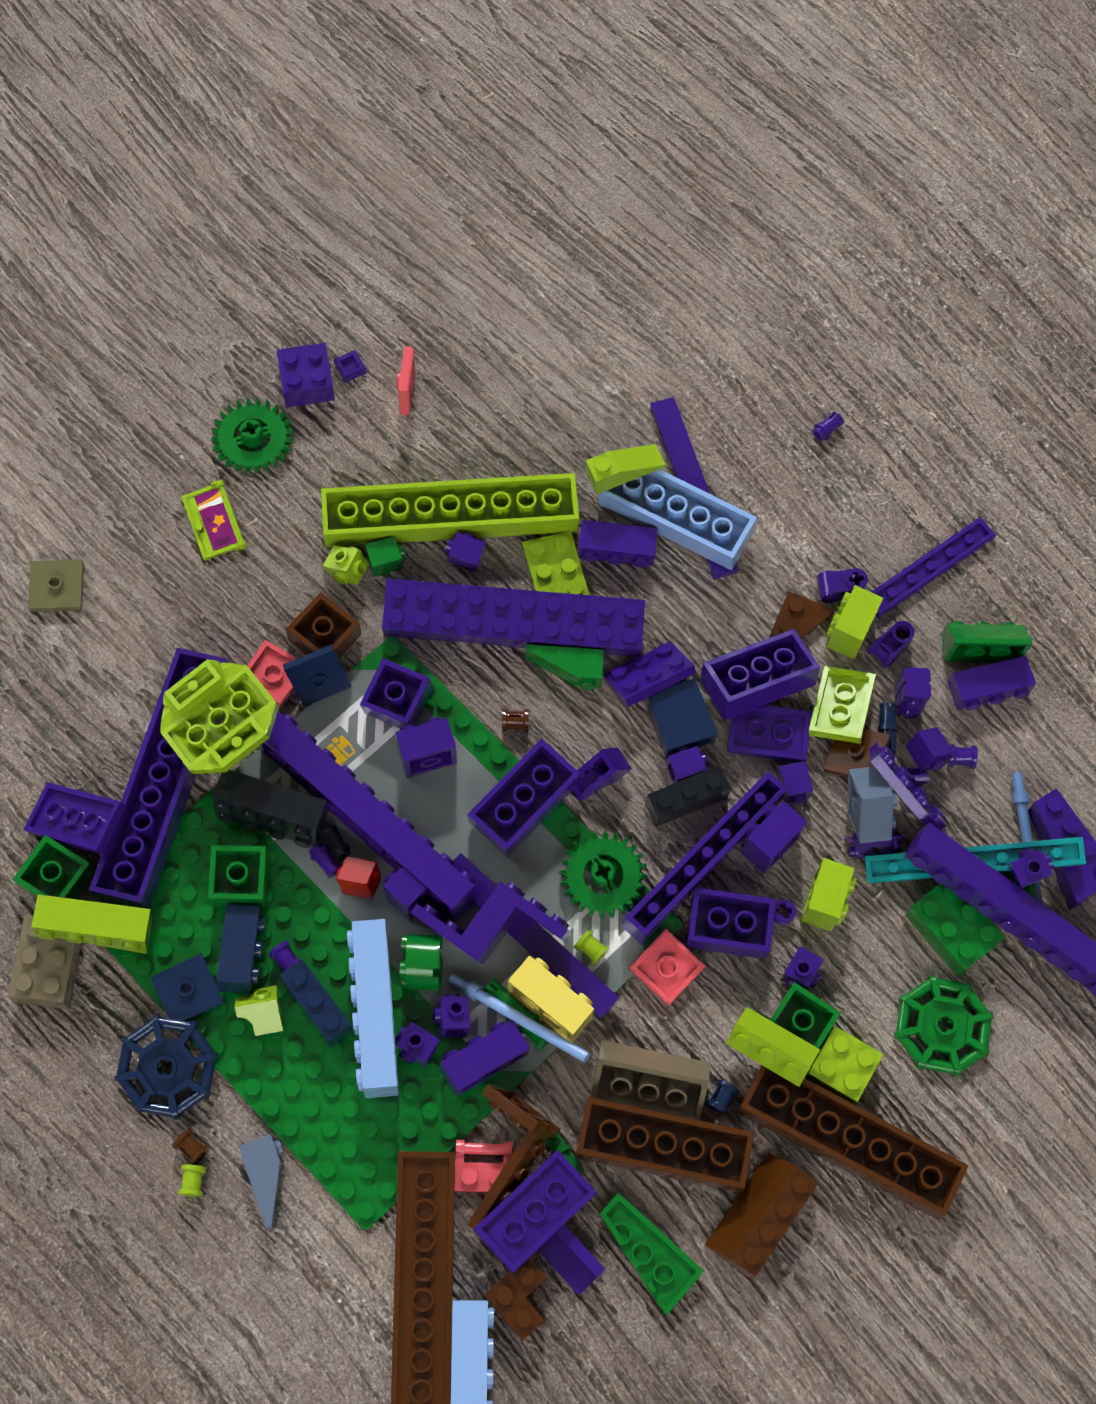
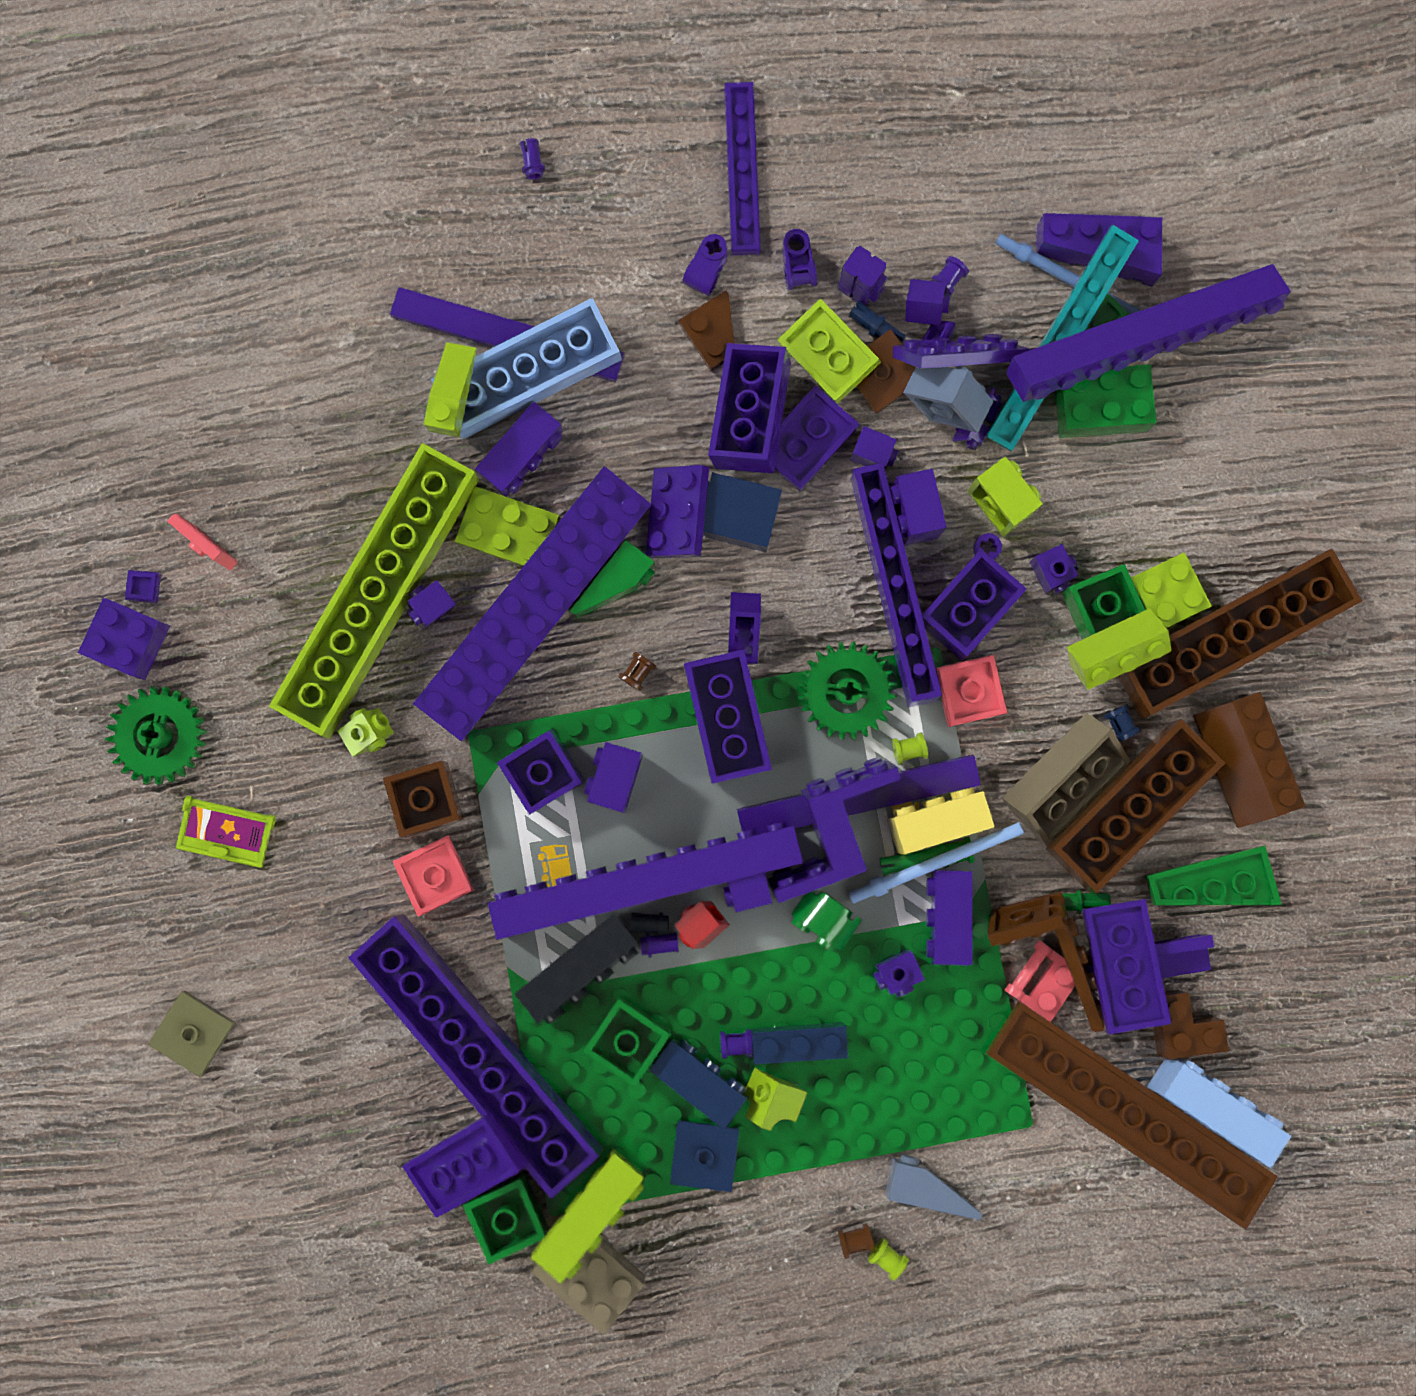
camera: 55 degrees left, 15 degrees up
dark blue plate [114,1014,219,1120] -> none
lime piece [160,659,280,774] -> none
dark blue plate [283,644,352,706] -> none
light blue brick [347,919,399,1098] -> none
green brick [365,536,406,577] -> none
dark purple brick [433,993,470,1038] -> none
black brick [645,765,731,827] -> none
dark purple brick [666,746,709,783] -> none
lime brick [825,585,883,660] -> none
green plate [894,975,994,1077] -> none
green slope [941,621,1032,663] -> none
dark purple brick [948,656,1036,711] -> none
dark purple brick [1008,848,1054,888] -> none

